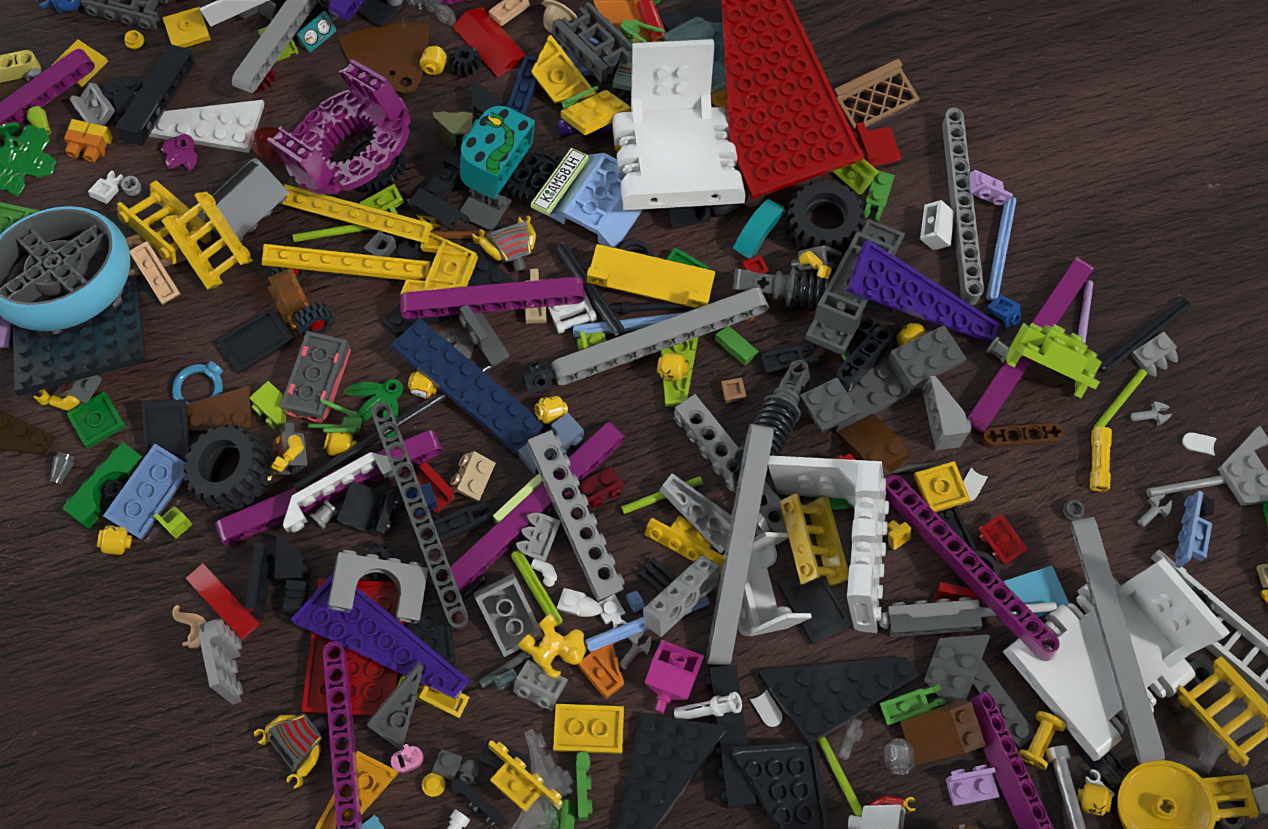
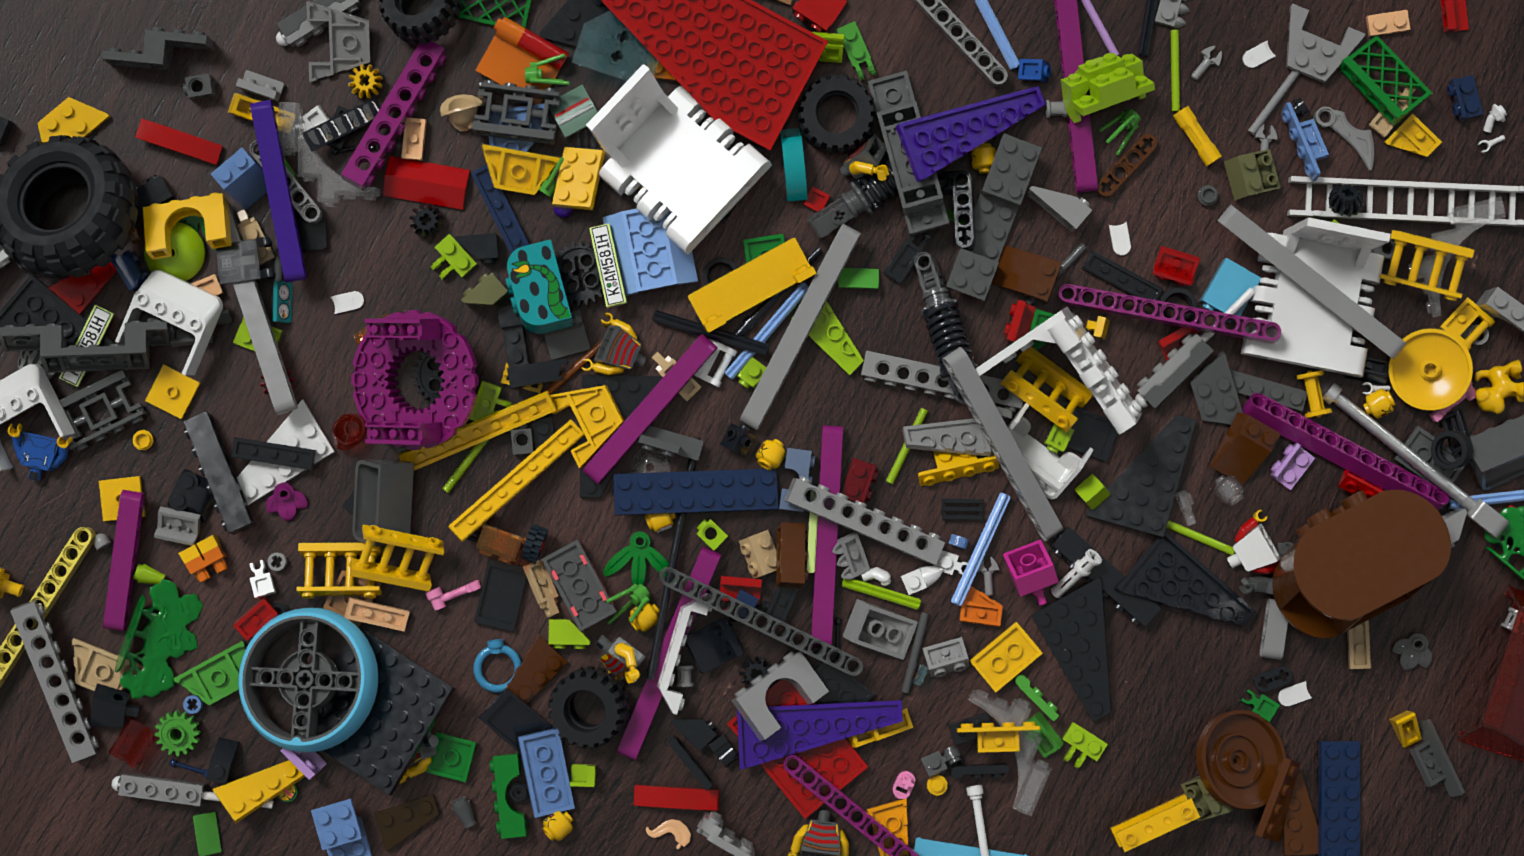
camera: 40 degrees left, 20 degrees up
reddish brown piece [339,22,429,93] -> none
dark grey wing [366,662,423,750] -> none
yellow head [420,46,447,75] -> none
yellow animal [518,614,586,679] -> none
light grey brick [643,555,720,637] -> none
yellow head [657,353,689,381] -> none
medium nougat plate [721,378,747,403] -> none
white piece [750,689,782,727] -> none
bright green hinge [879,684,946,725] -> none
yellow plate [913,461,971,512] -> none
white brick [920,200,954,250] -> none
none -> black tile [231,437,316,470]
none -> red panel [233,596,278,641]
none -> bright pink brick [425,580,481,611]
none -> lime hinge [431,234,477,279]
none -> tan hinge [523,559,559,617]
none -> lime brick [697,519,728,551]
none -> reddish brown brick [776,522,808,588]
none -> lime bracket [1044,423,1074,454]
none -> lime panel [1075,473,1111,510]
none -> bright green plant [1098,109,1141,156]
none -> olive slope [1224,149,1281,201]
none -> light grey piece [1313,107,1374,171]

